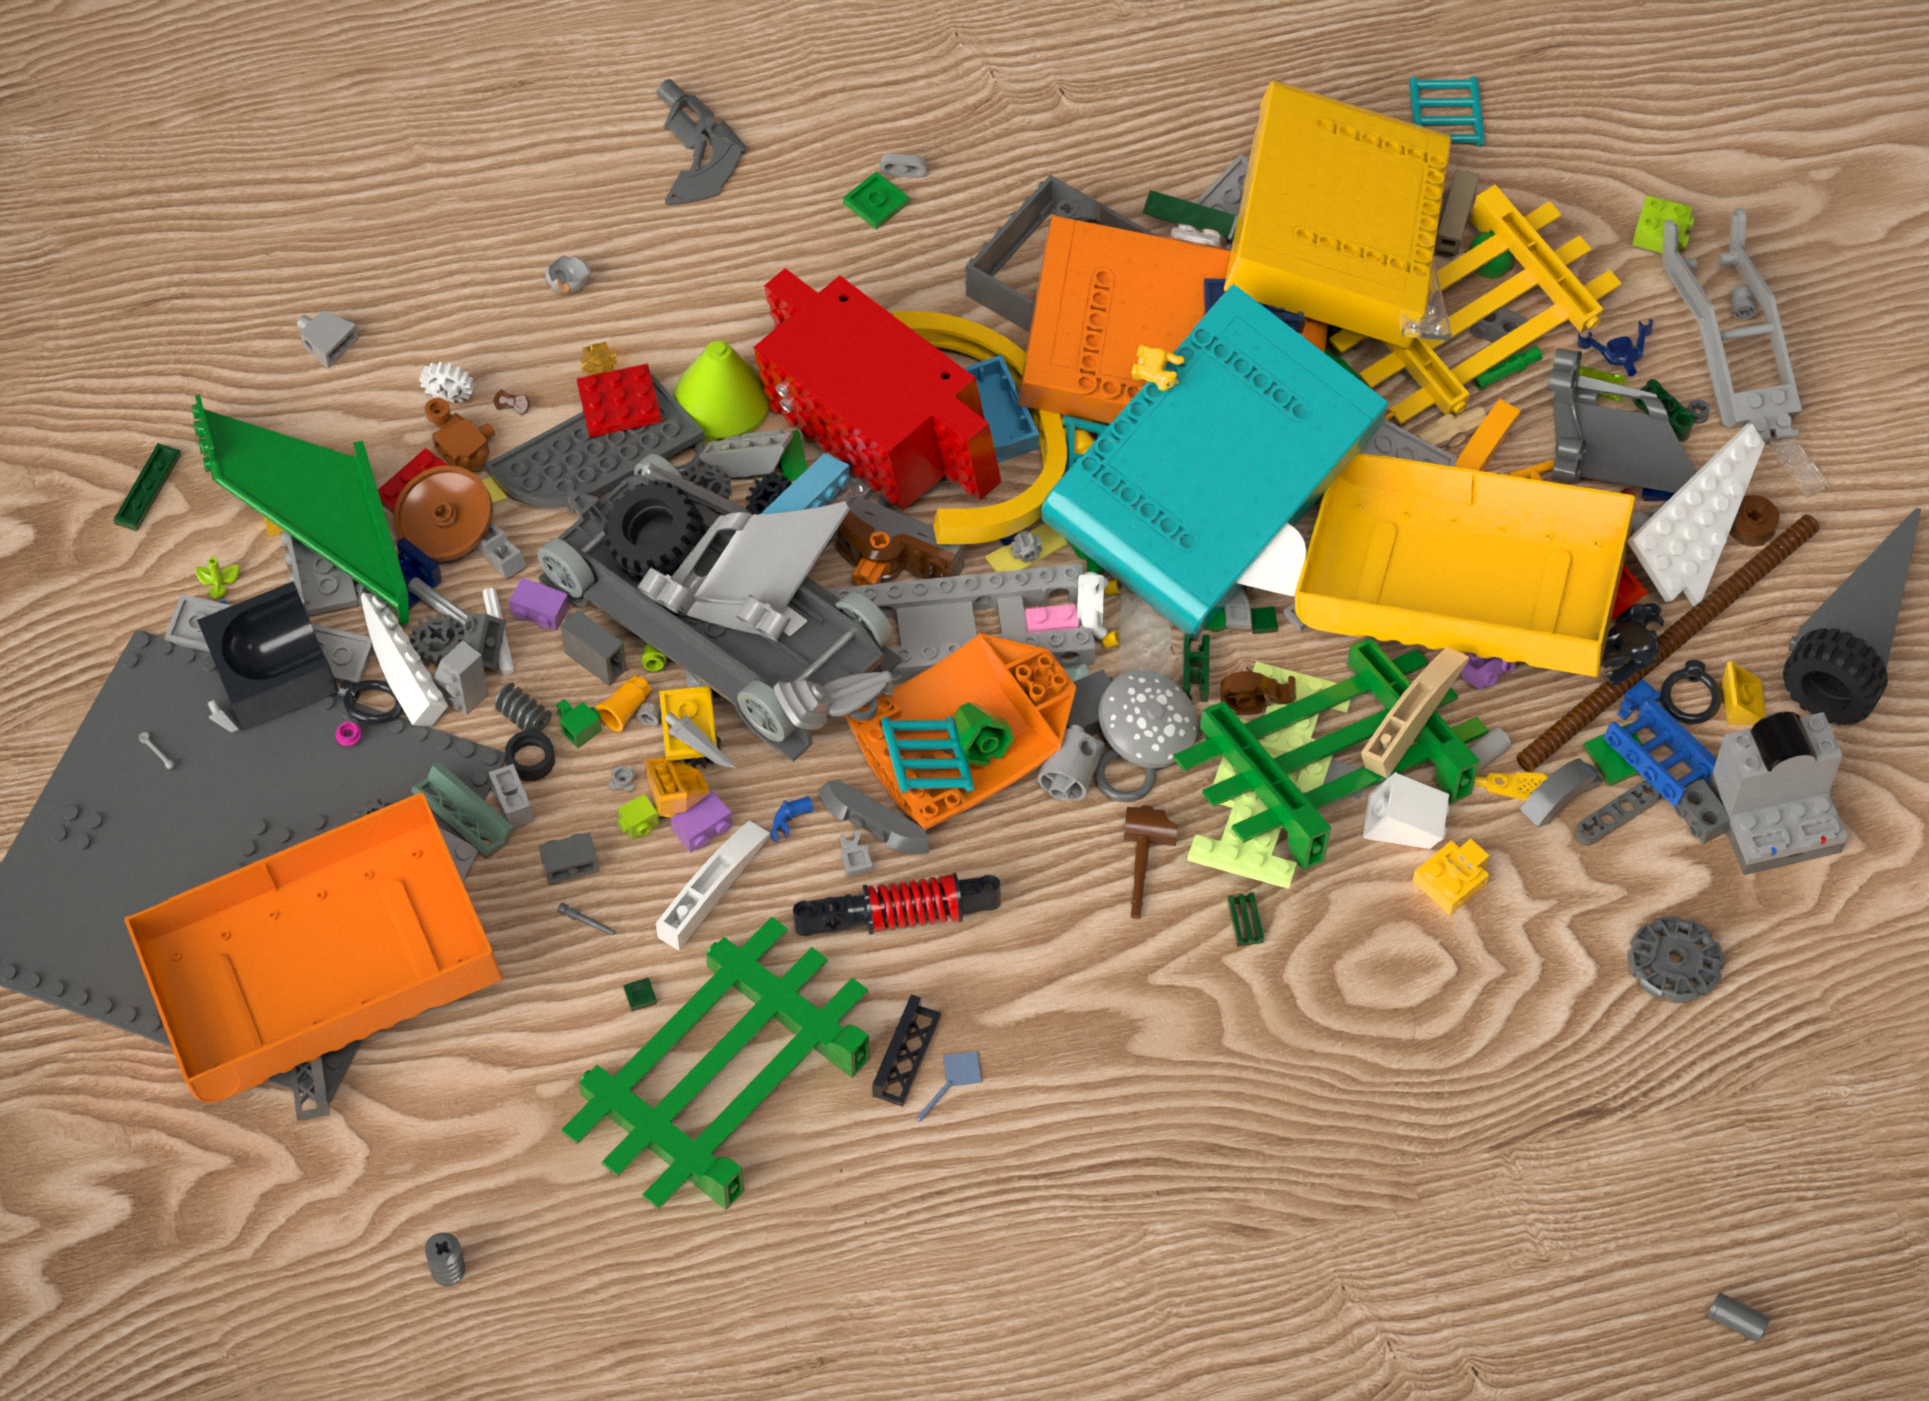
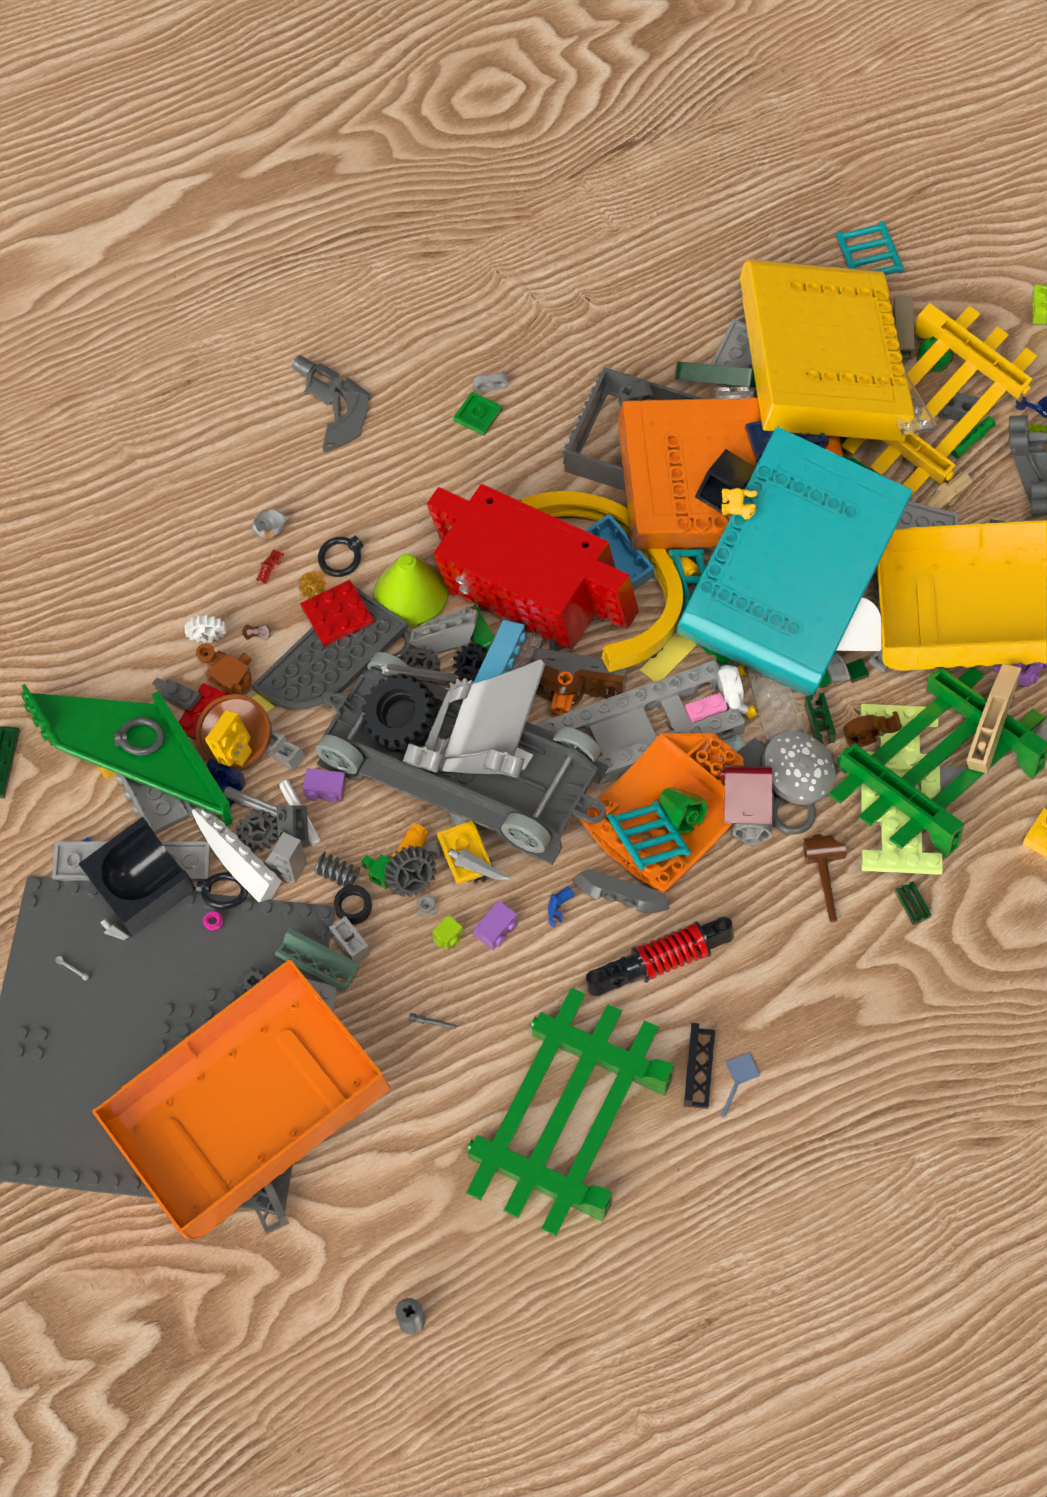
camera: 10 degrees left, 5 degrees up
lime plant [195,557,240,599] -> none
light grey torso [297,311,359,369] -> none
dark grey brick [539,832,599,885] -> none
dark grey brick [561,610,627,686] -> none
dark green tile [623,977,657,1012] -> none
lime cone [641,642,667,672] -> none
light orange wedge [644,756,709,817] -> none
white slope [656,821,770,951] -> none
light grey piece [773,671,894,730] -> none
light grey plate [840,830,873,878] -> none
light grey gear [1011,531,1042,562] -> none
white slope [1363,773,1449,849] -> none
light orange slope [1454,399,1521,471] -> none
light orange piece [1508,460,1555,481] -> none
none -> dark grey piece [114,717,165,756]
none -> dark grey hinge [152,678,202,711]
none -> yellow piece [205,710,252,767]
none -> clear red piece [256,549,284,584]
none -> black piece [318,535,364,577]
none -> dark grey gear [384,845,437,897]
none -> black slope [695,449,756,516]
none -> door [720,765,772,824]

